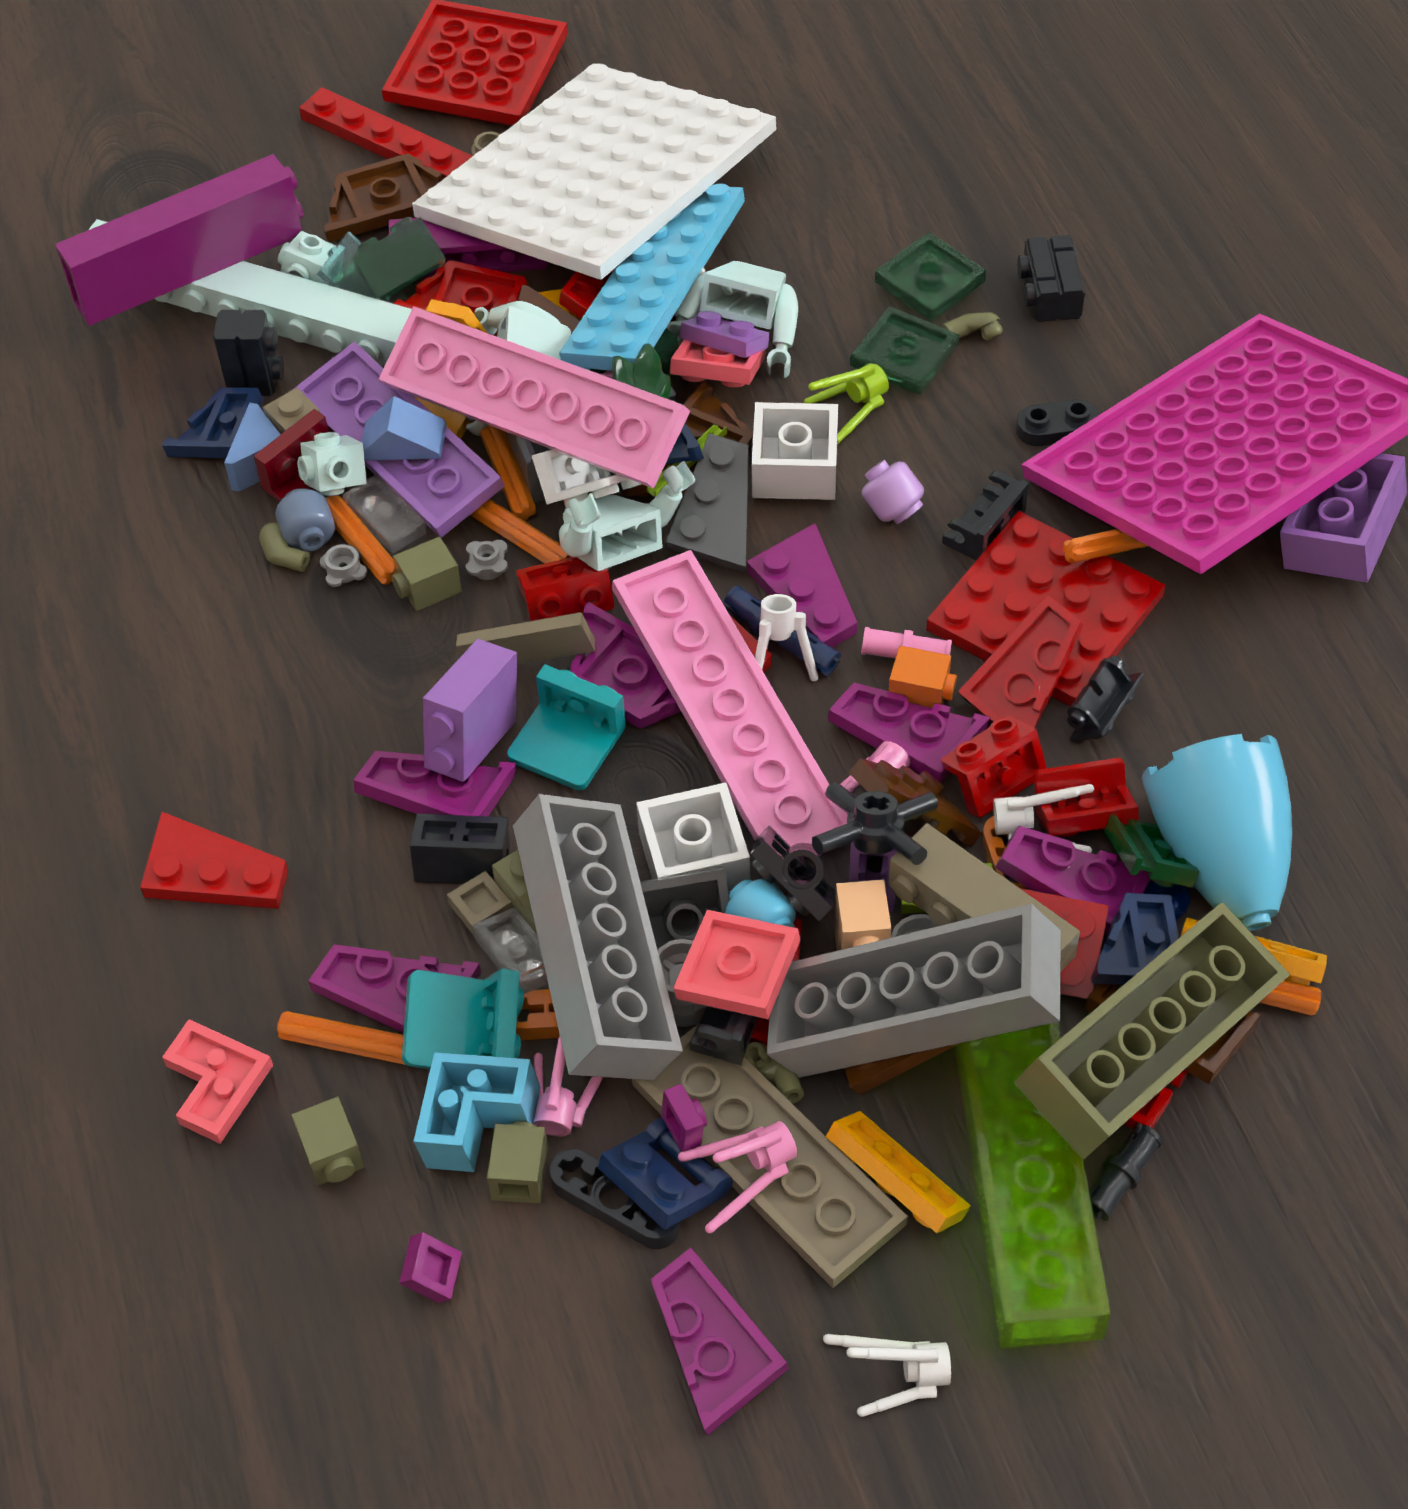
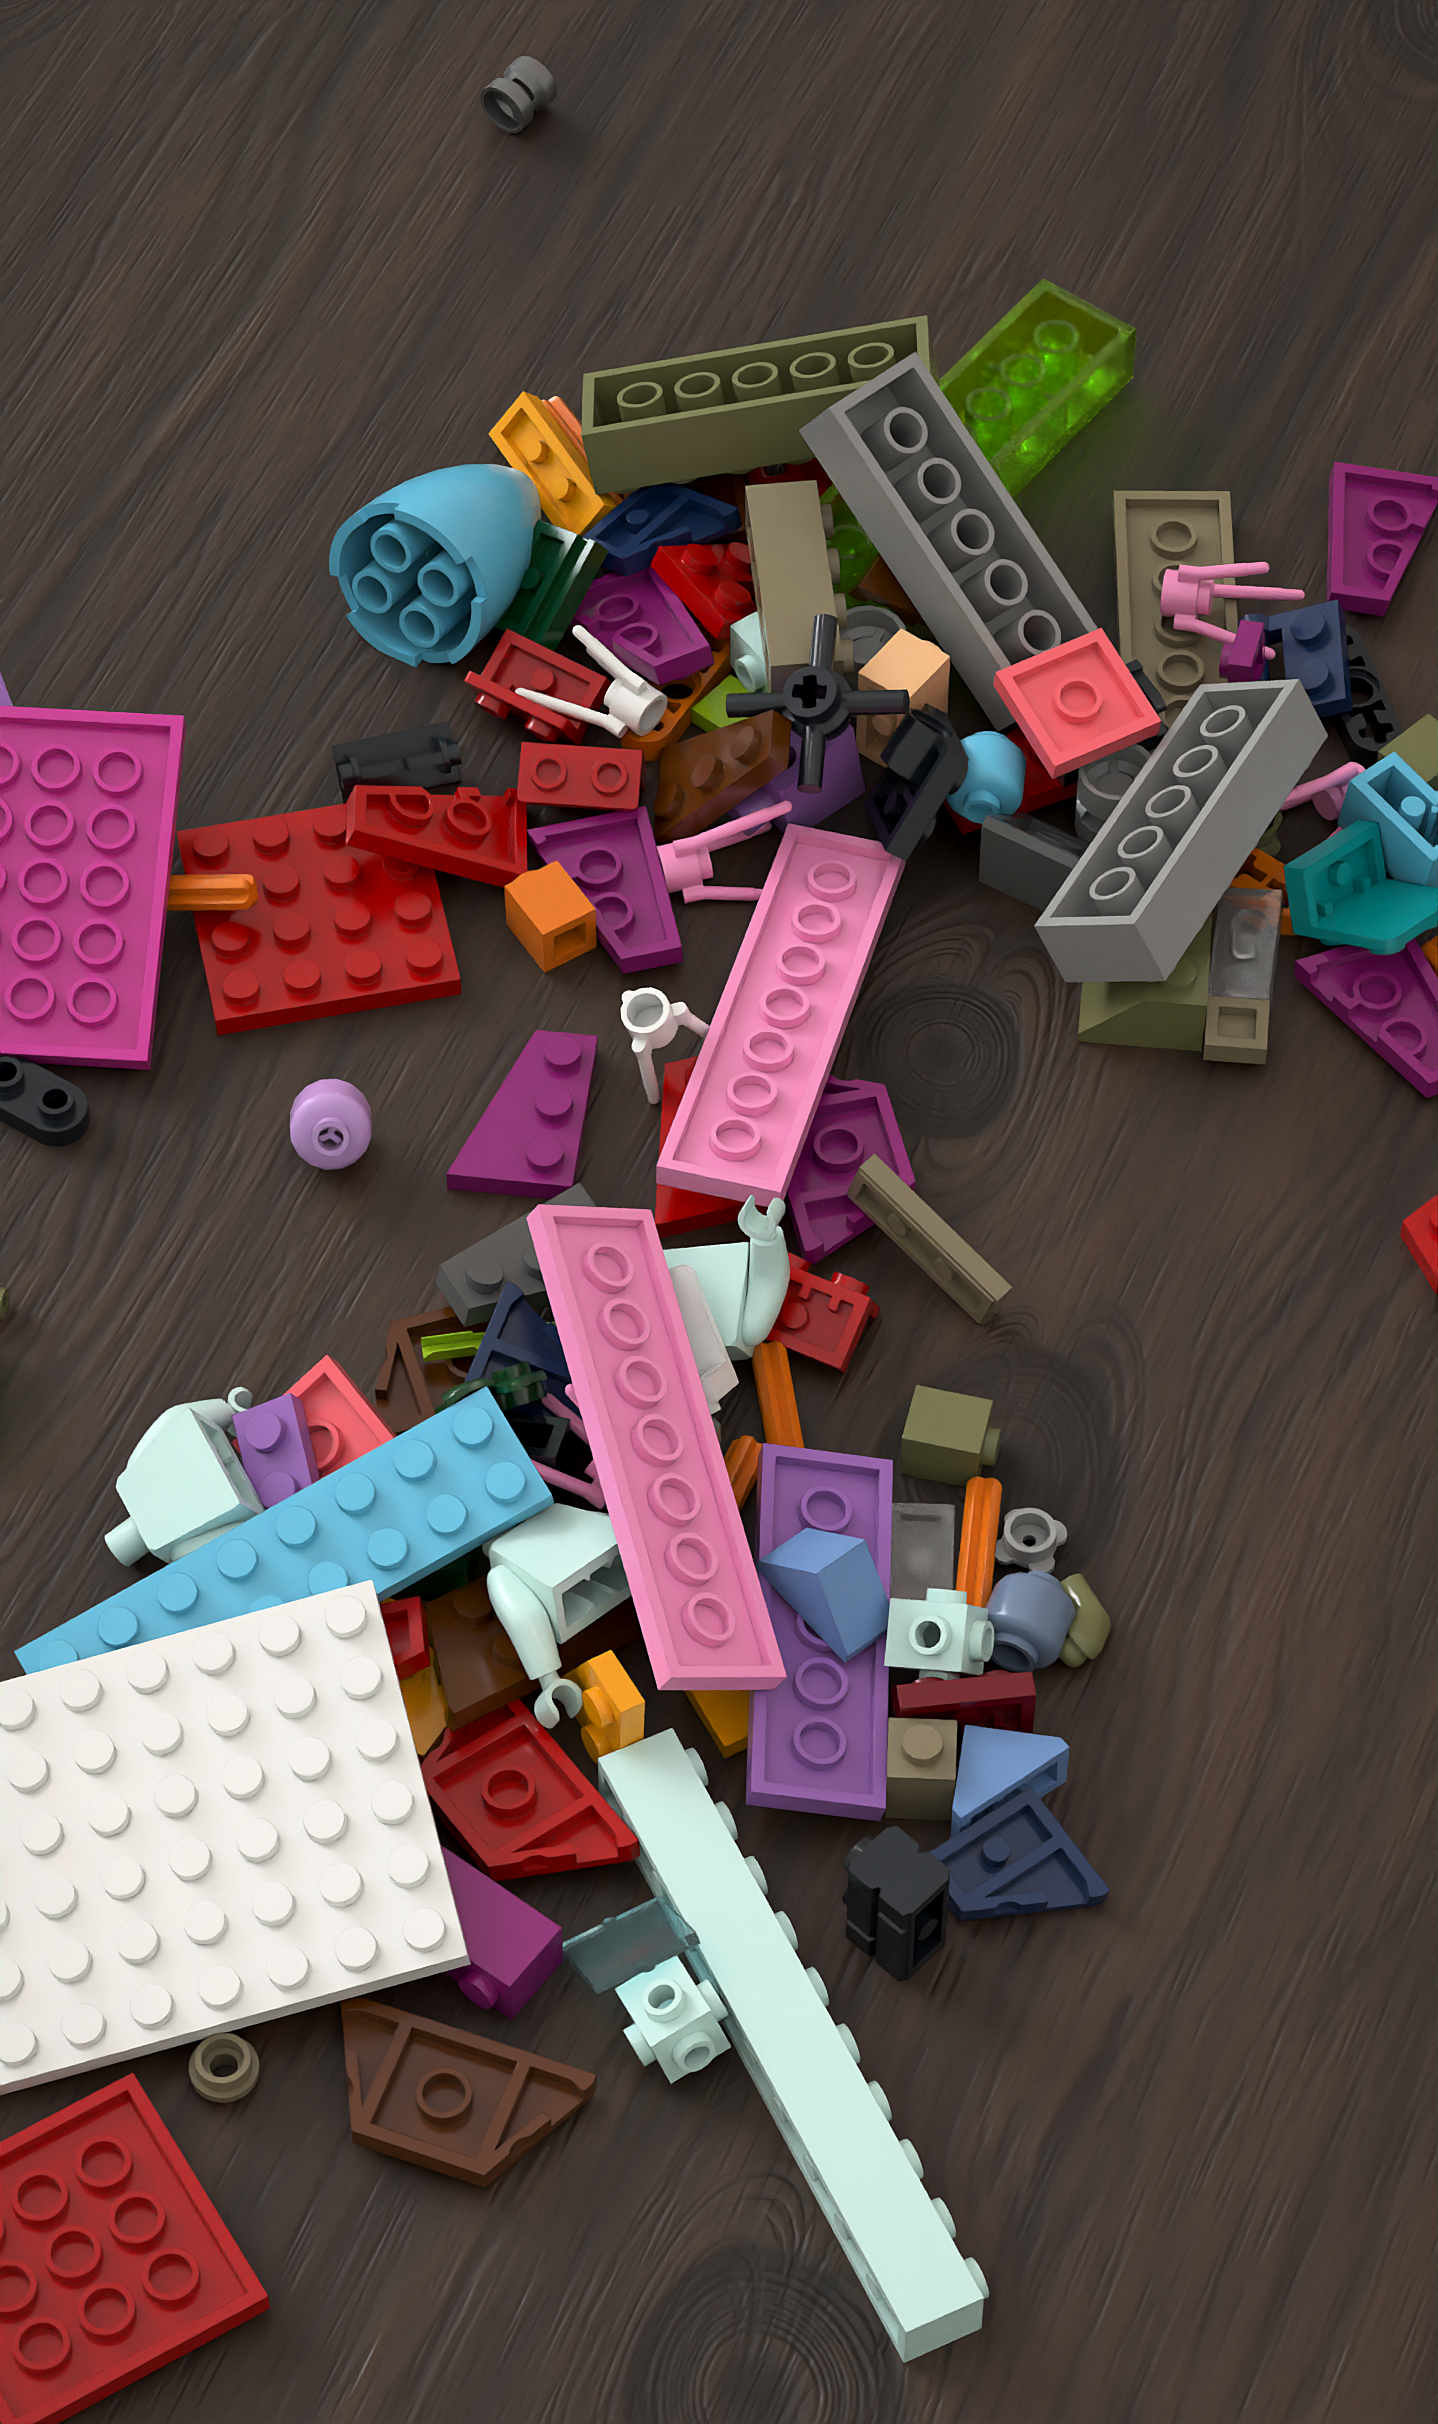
camera: 140 degrees left, 0 degrees up
magenta brick [55,154,304,326] -> none
red plate [299,87,473,179] -> none
clear green brick [352,217,445,301] -> none
magenta wing [353,751,516,816] -> none
black hinge [410,813,510,884] -> none
medium lavender brick [423,638,517,782] -> none
light grey plate [466,540,508,580] -> none
teal bracket [508,664,626,790] -> none
white brick [636,783,750,892] -> none
dark blue pin [723,585,841,676] -> none
white brick [752,402,838,500] -> none
lime plant [804,363,889,444] -> none
white plant [823,1334,951,1417] -> none
light orange plate [825,1111,971,1233] -> none
clear green plate [850,306,959,395] -> none
bright pink pin [861,627,952,659] -> none
black hinge [942,471,1029,560] -> none

